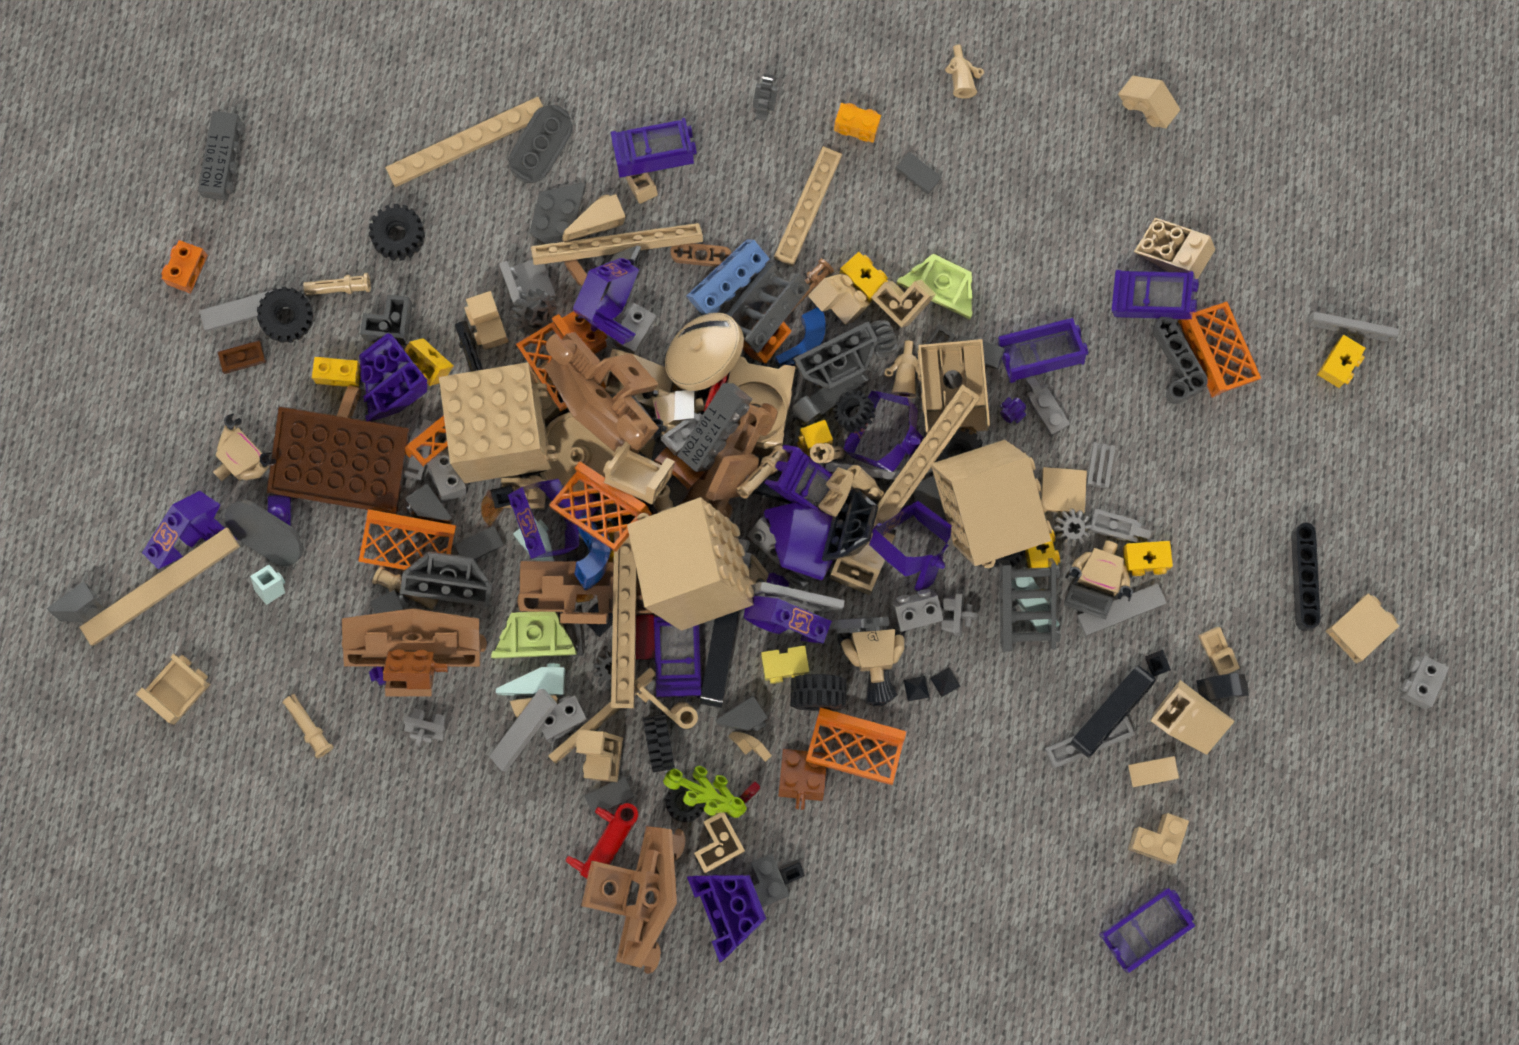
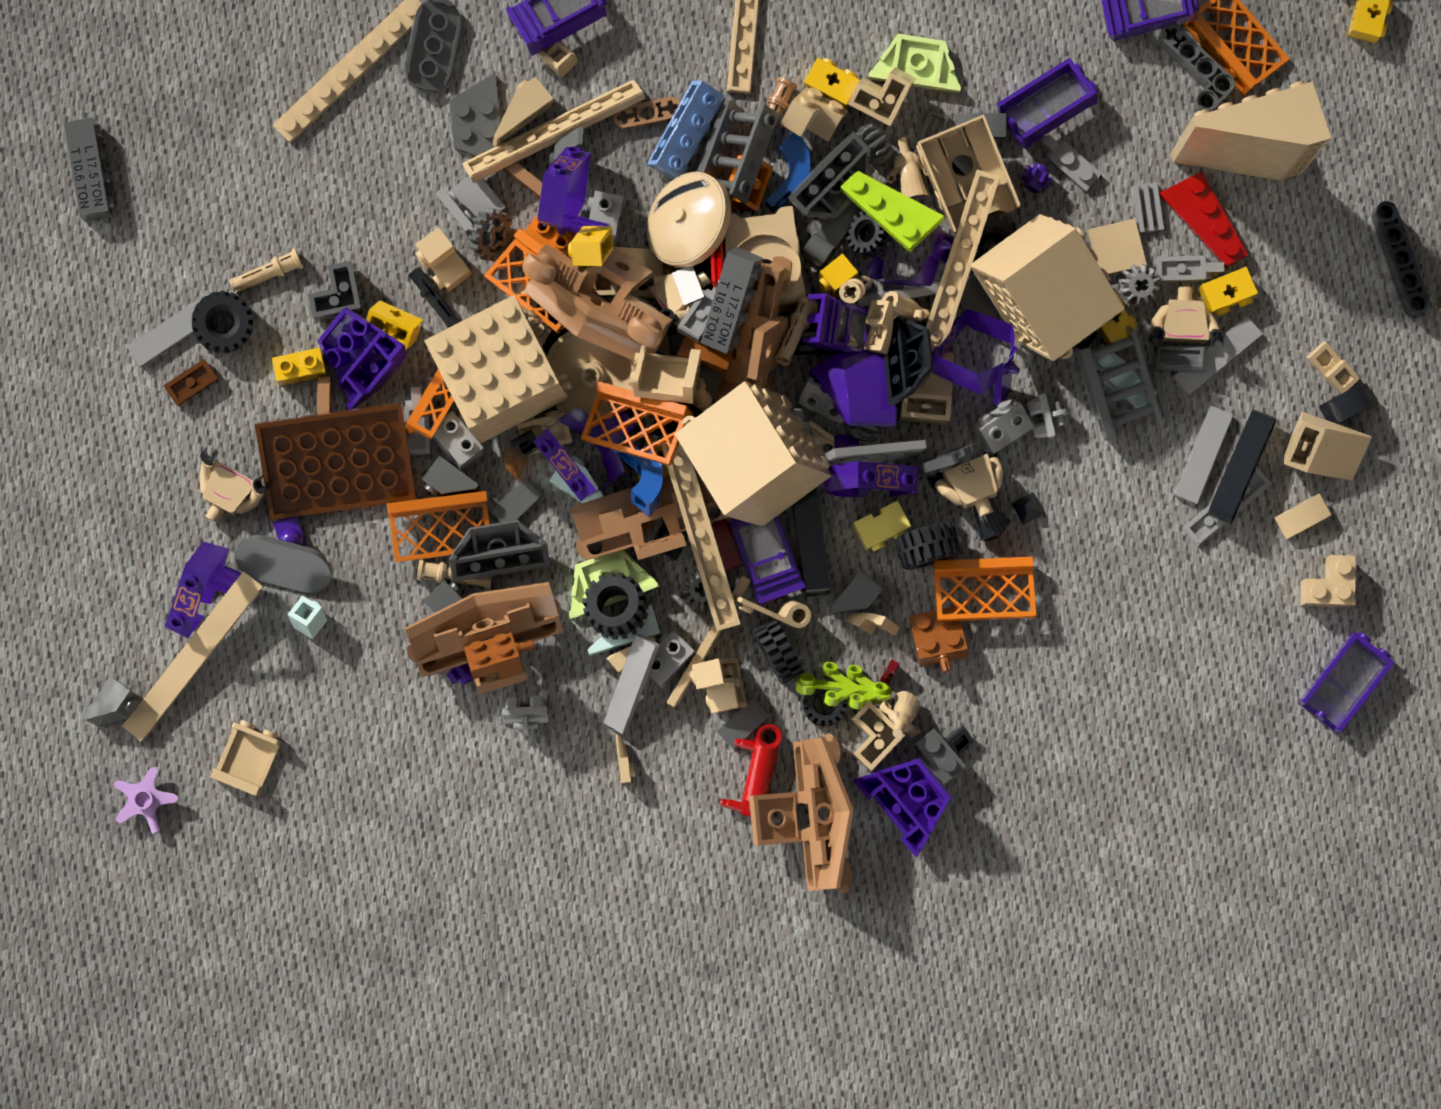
camera: 15 degrees left, 5 degrees up
orange brick [162,240,208,294] -> none
tan pin [282,694,334,758] -> none
black tyre [369,204,425,261] -> none
black slope [930,668,960,698] -> none
black slope [1145,649,1171,677] -> none
none -> lavender animal [114,767,178,834]
none -> yellow brick [568,226,614,266]
none -> black tyre [583,572,649,640]
none -> tan plate [616,734,636,784]
none -> lime wing [840,171,945,252]
none -> tan piece [878,691,921,738]
none -> red wing [1159,171,1248,268]
none -> tan slope [1170,81,1331,181]
none -> light grey tile [1173,405,1233,505]

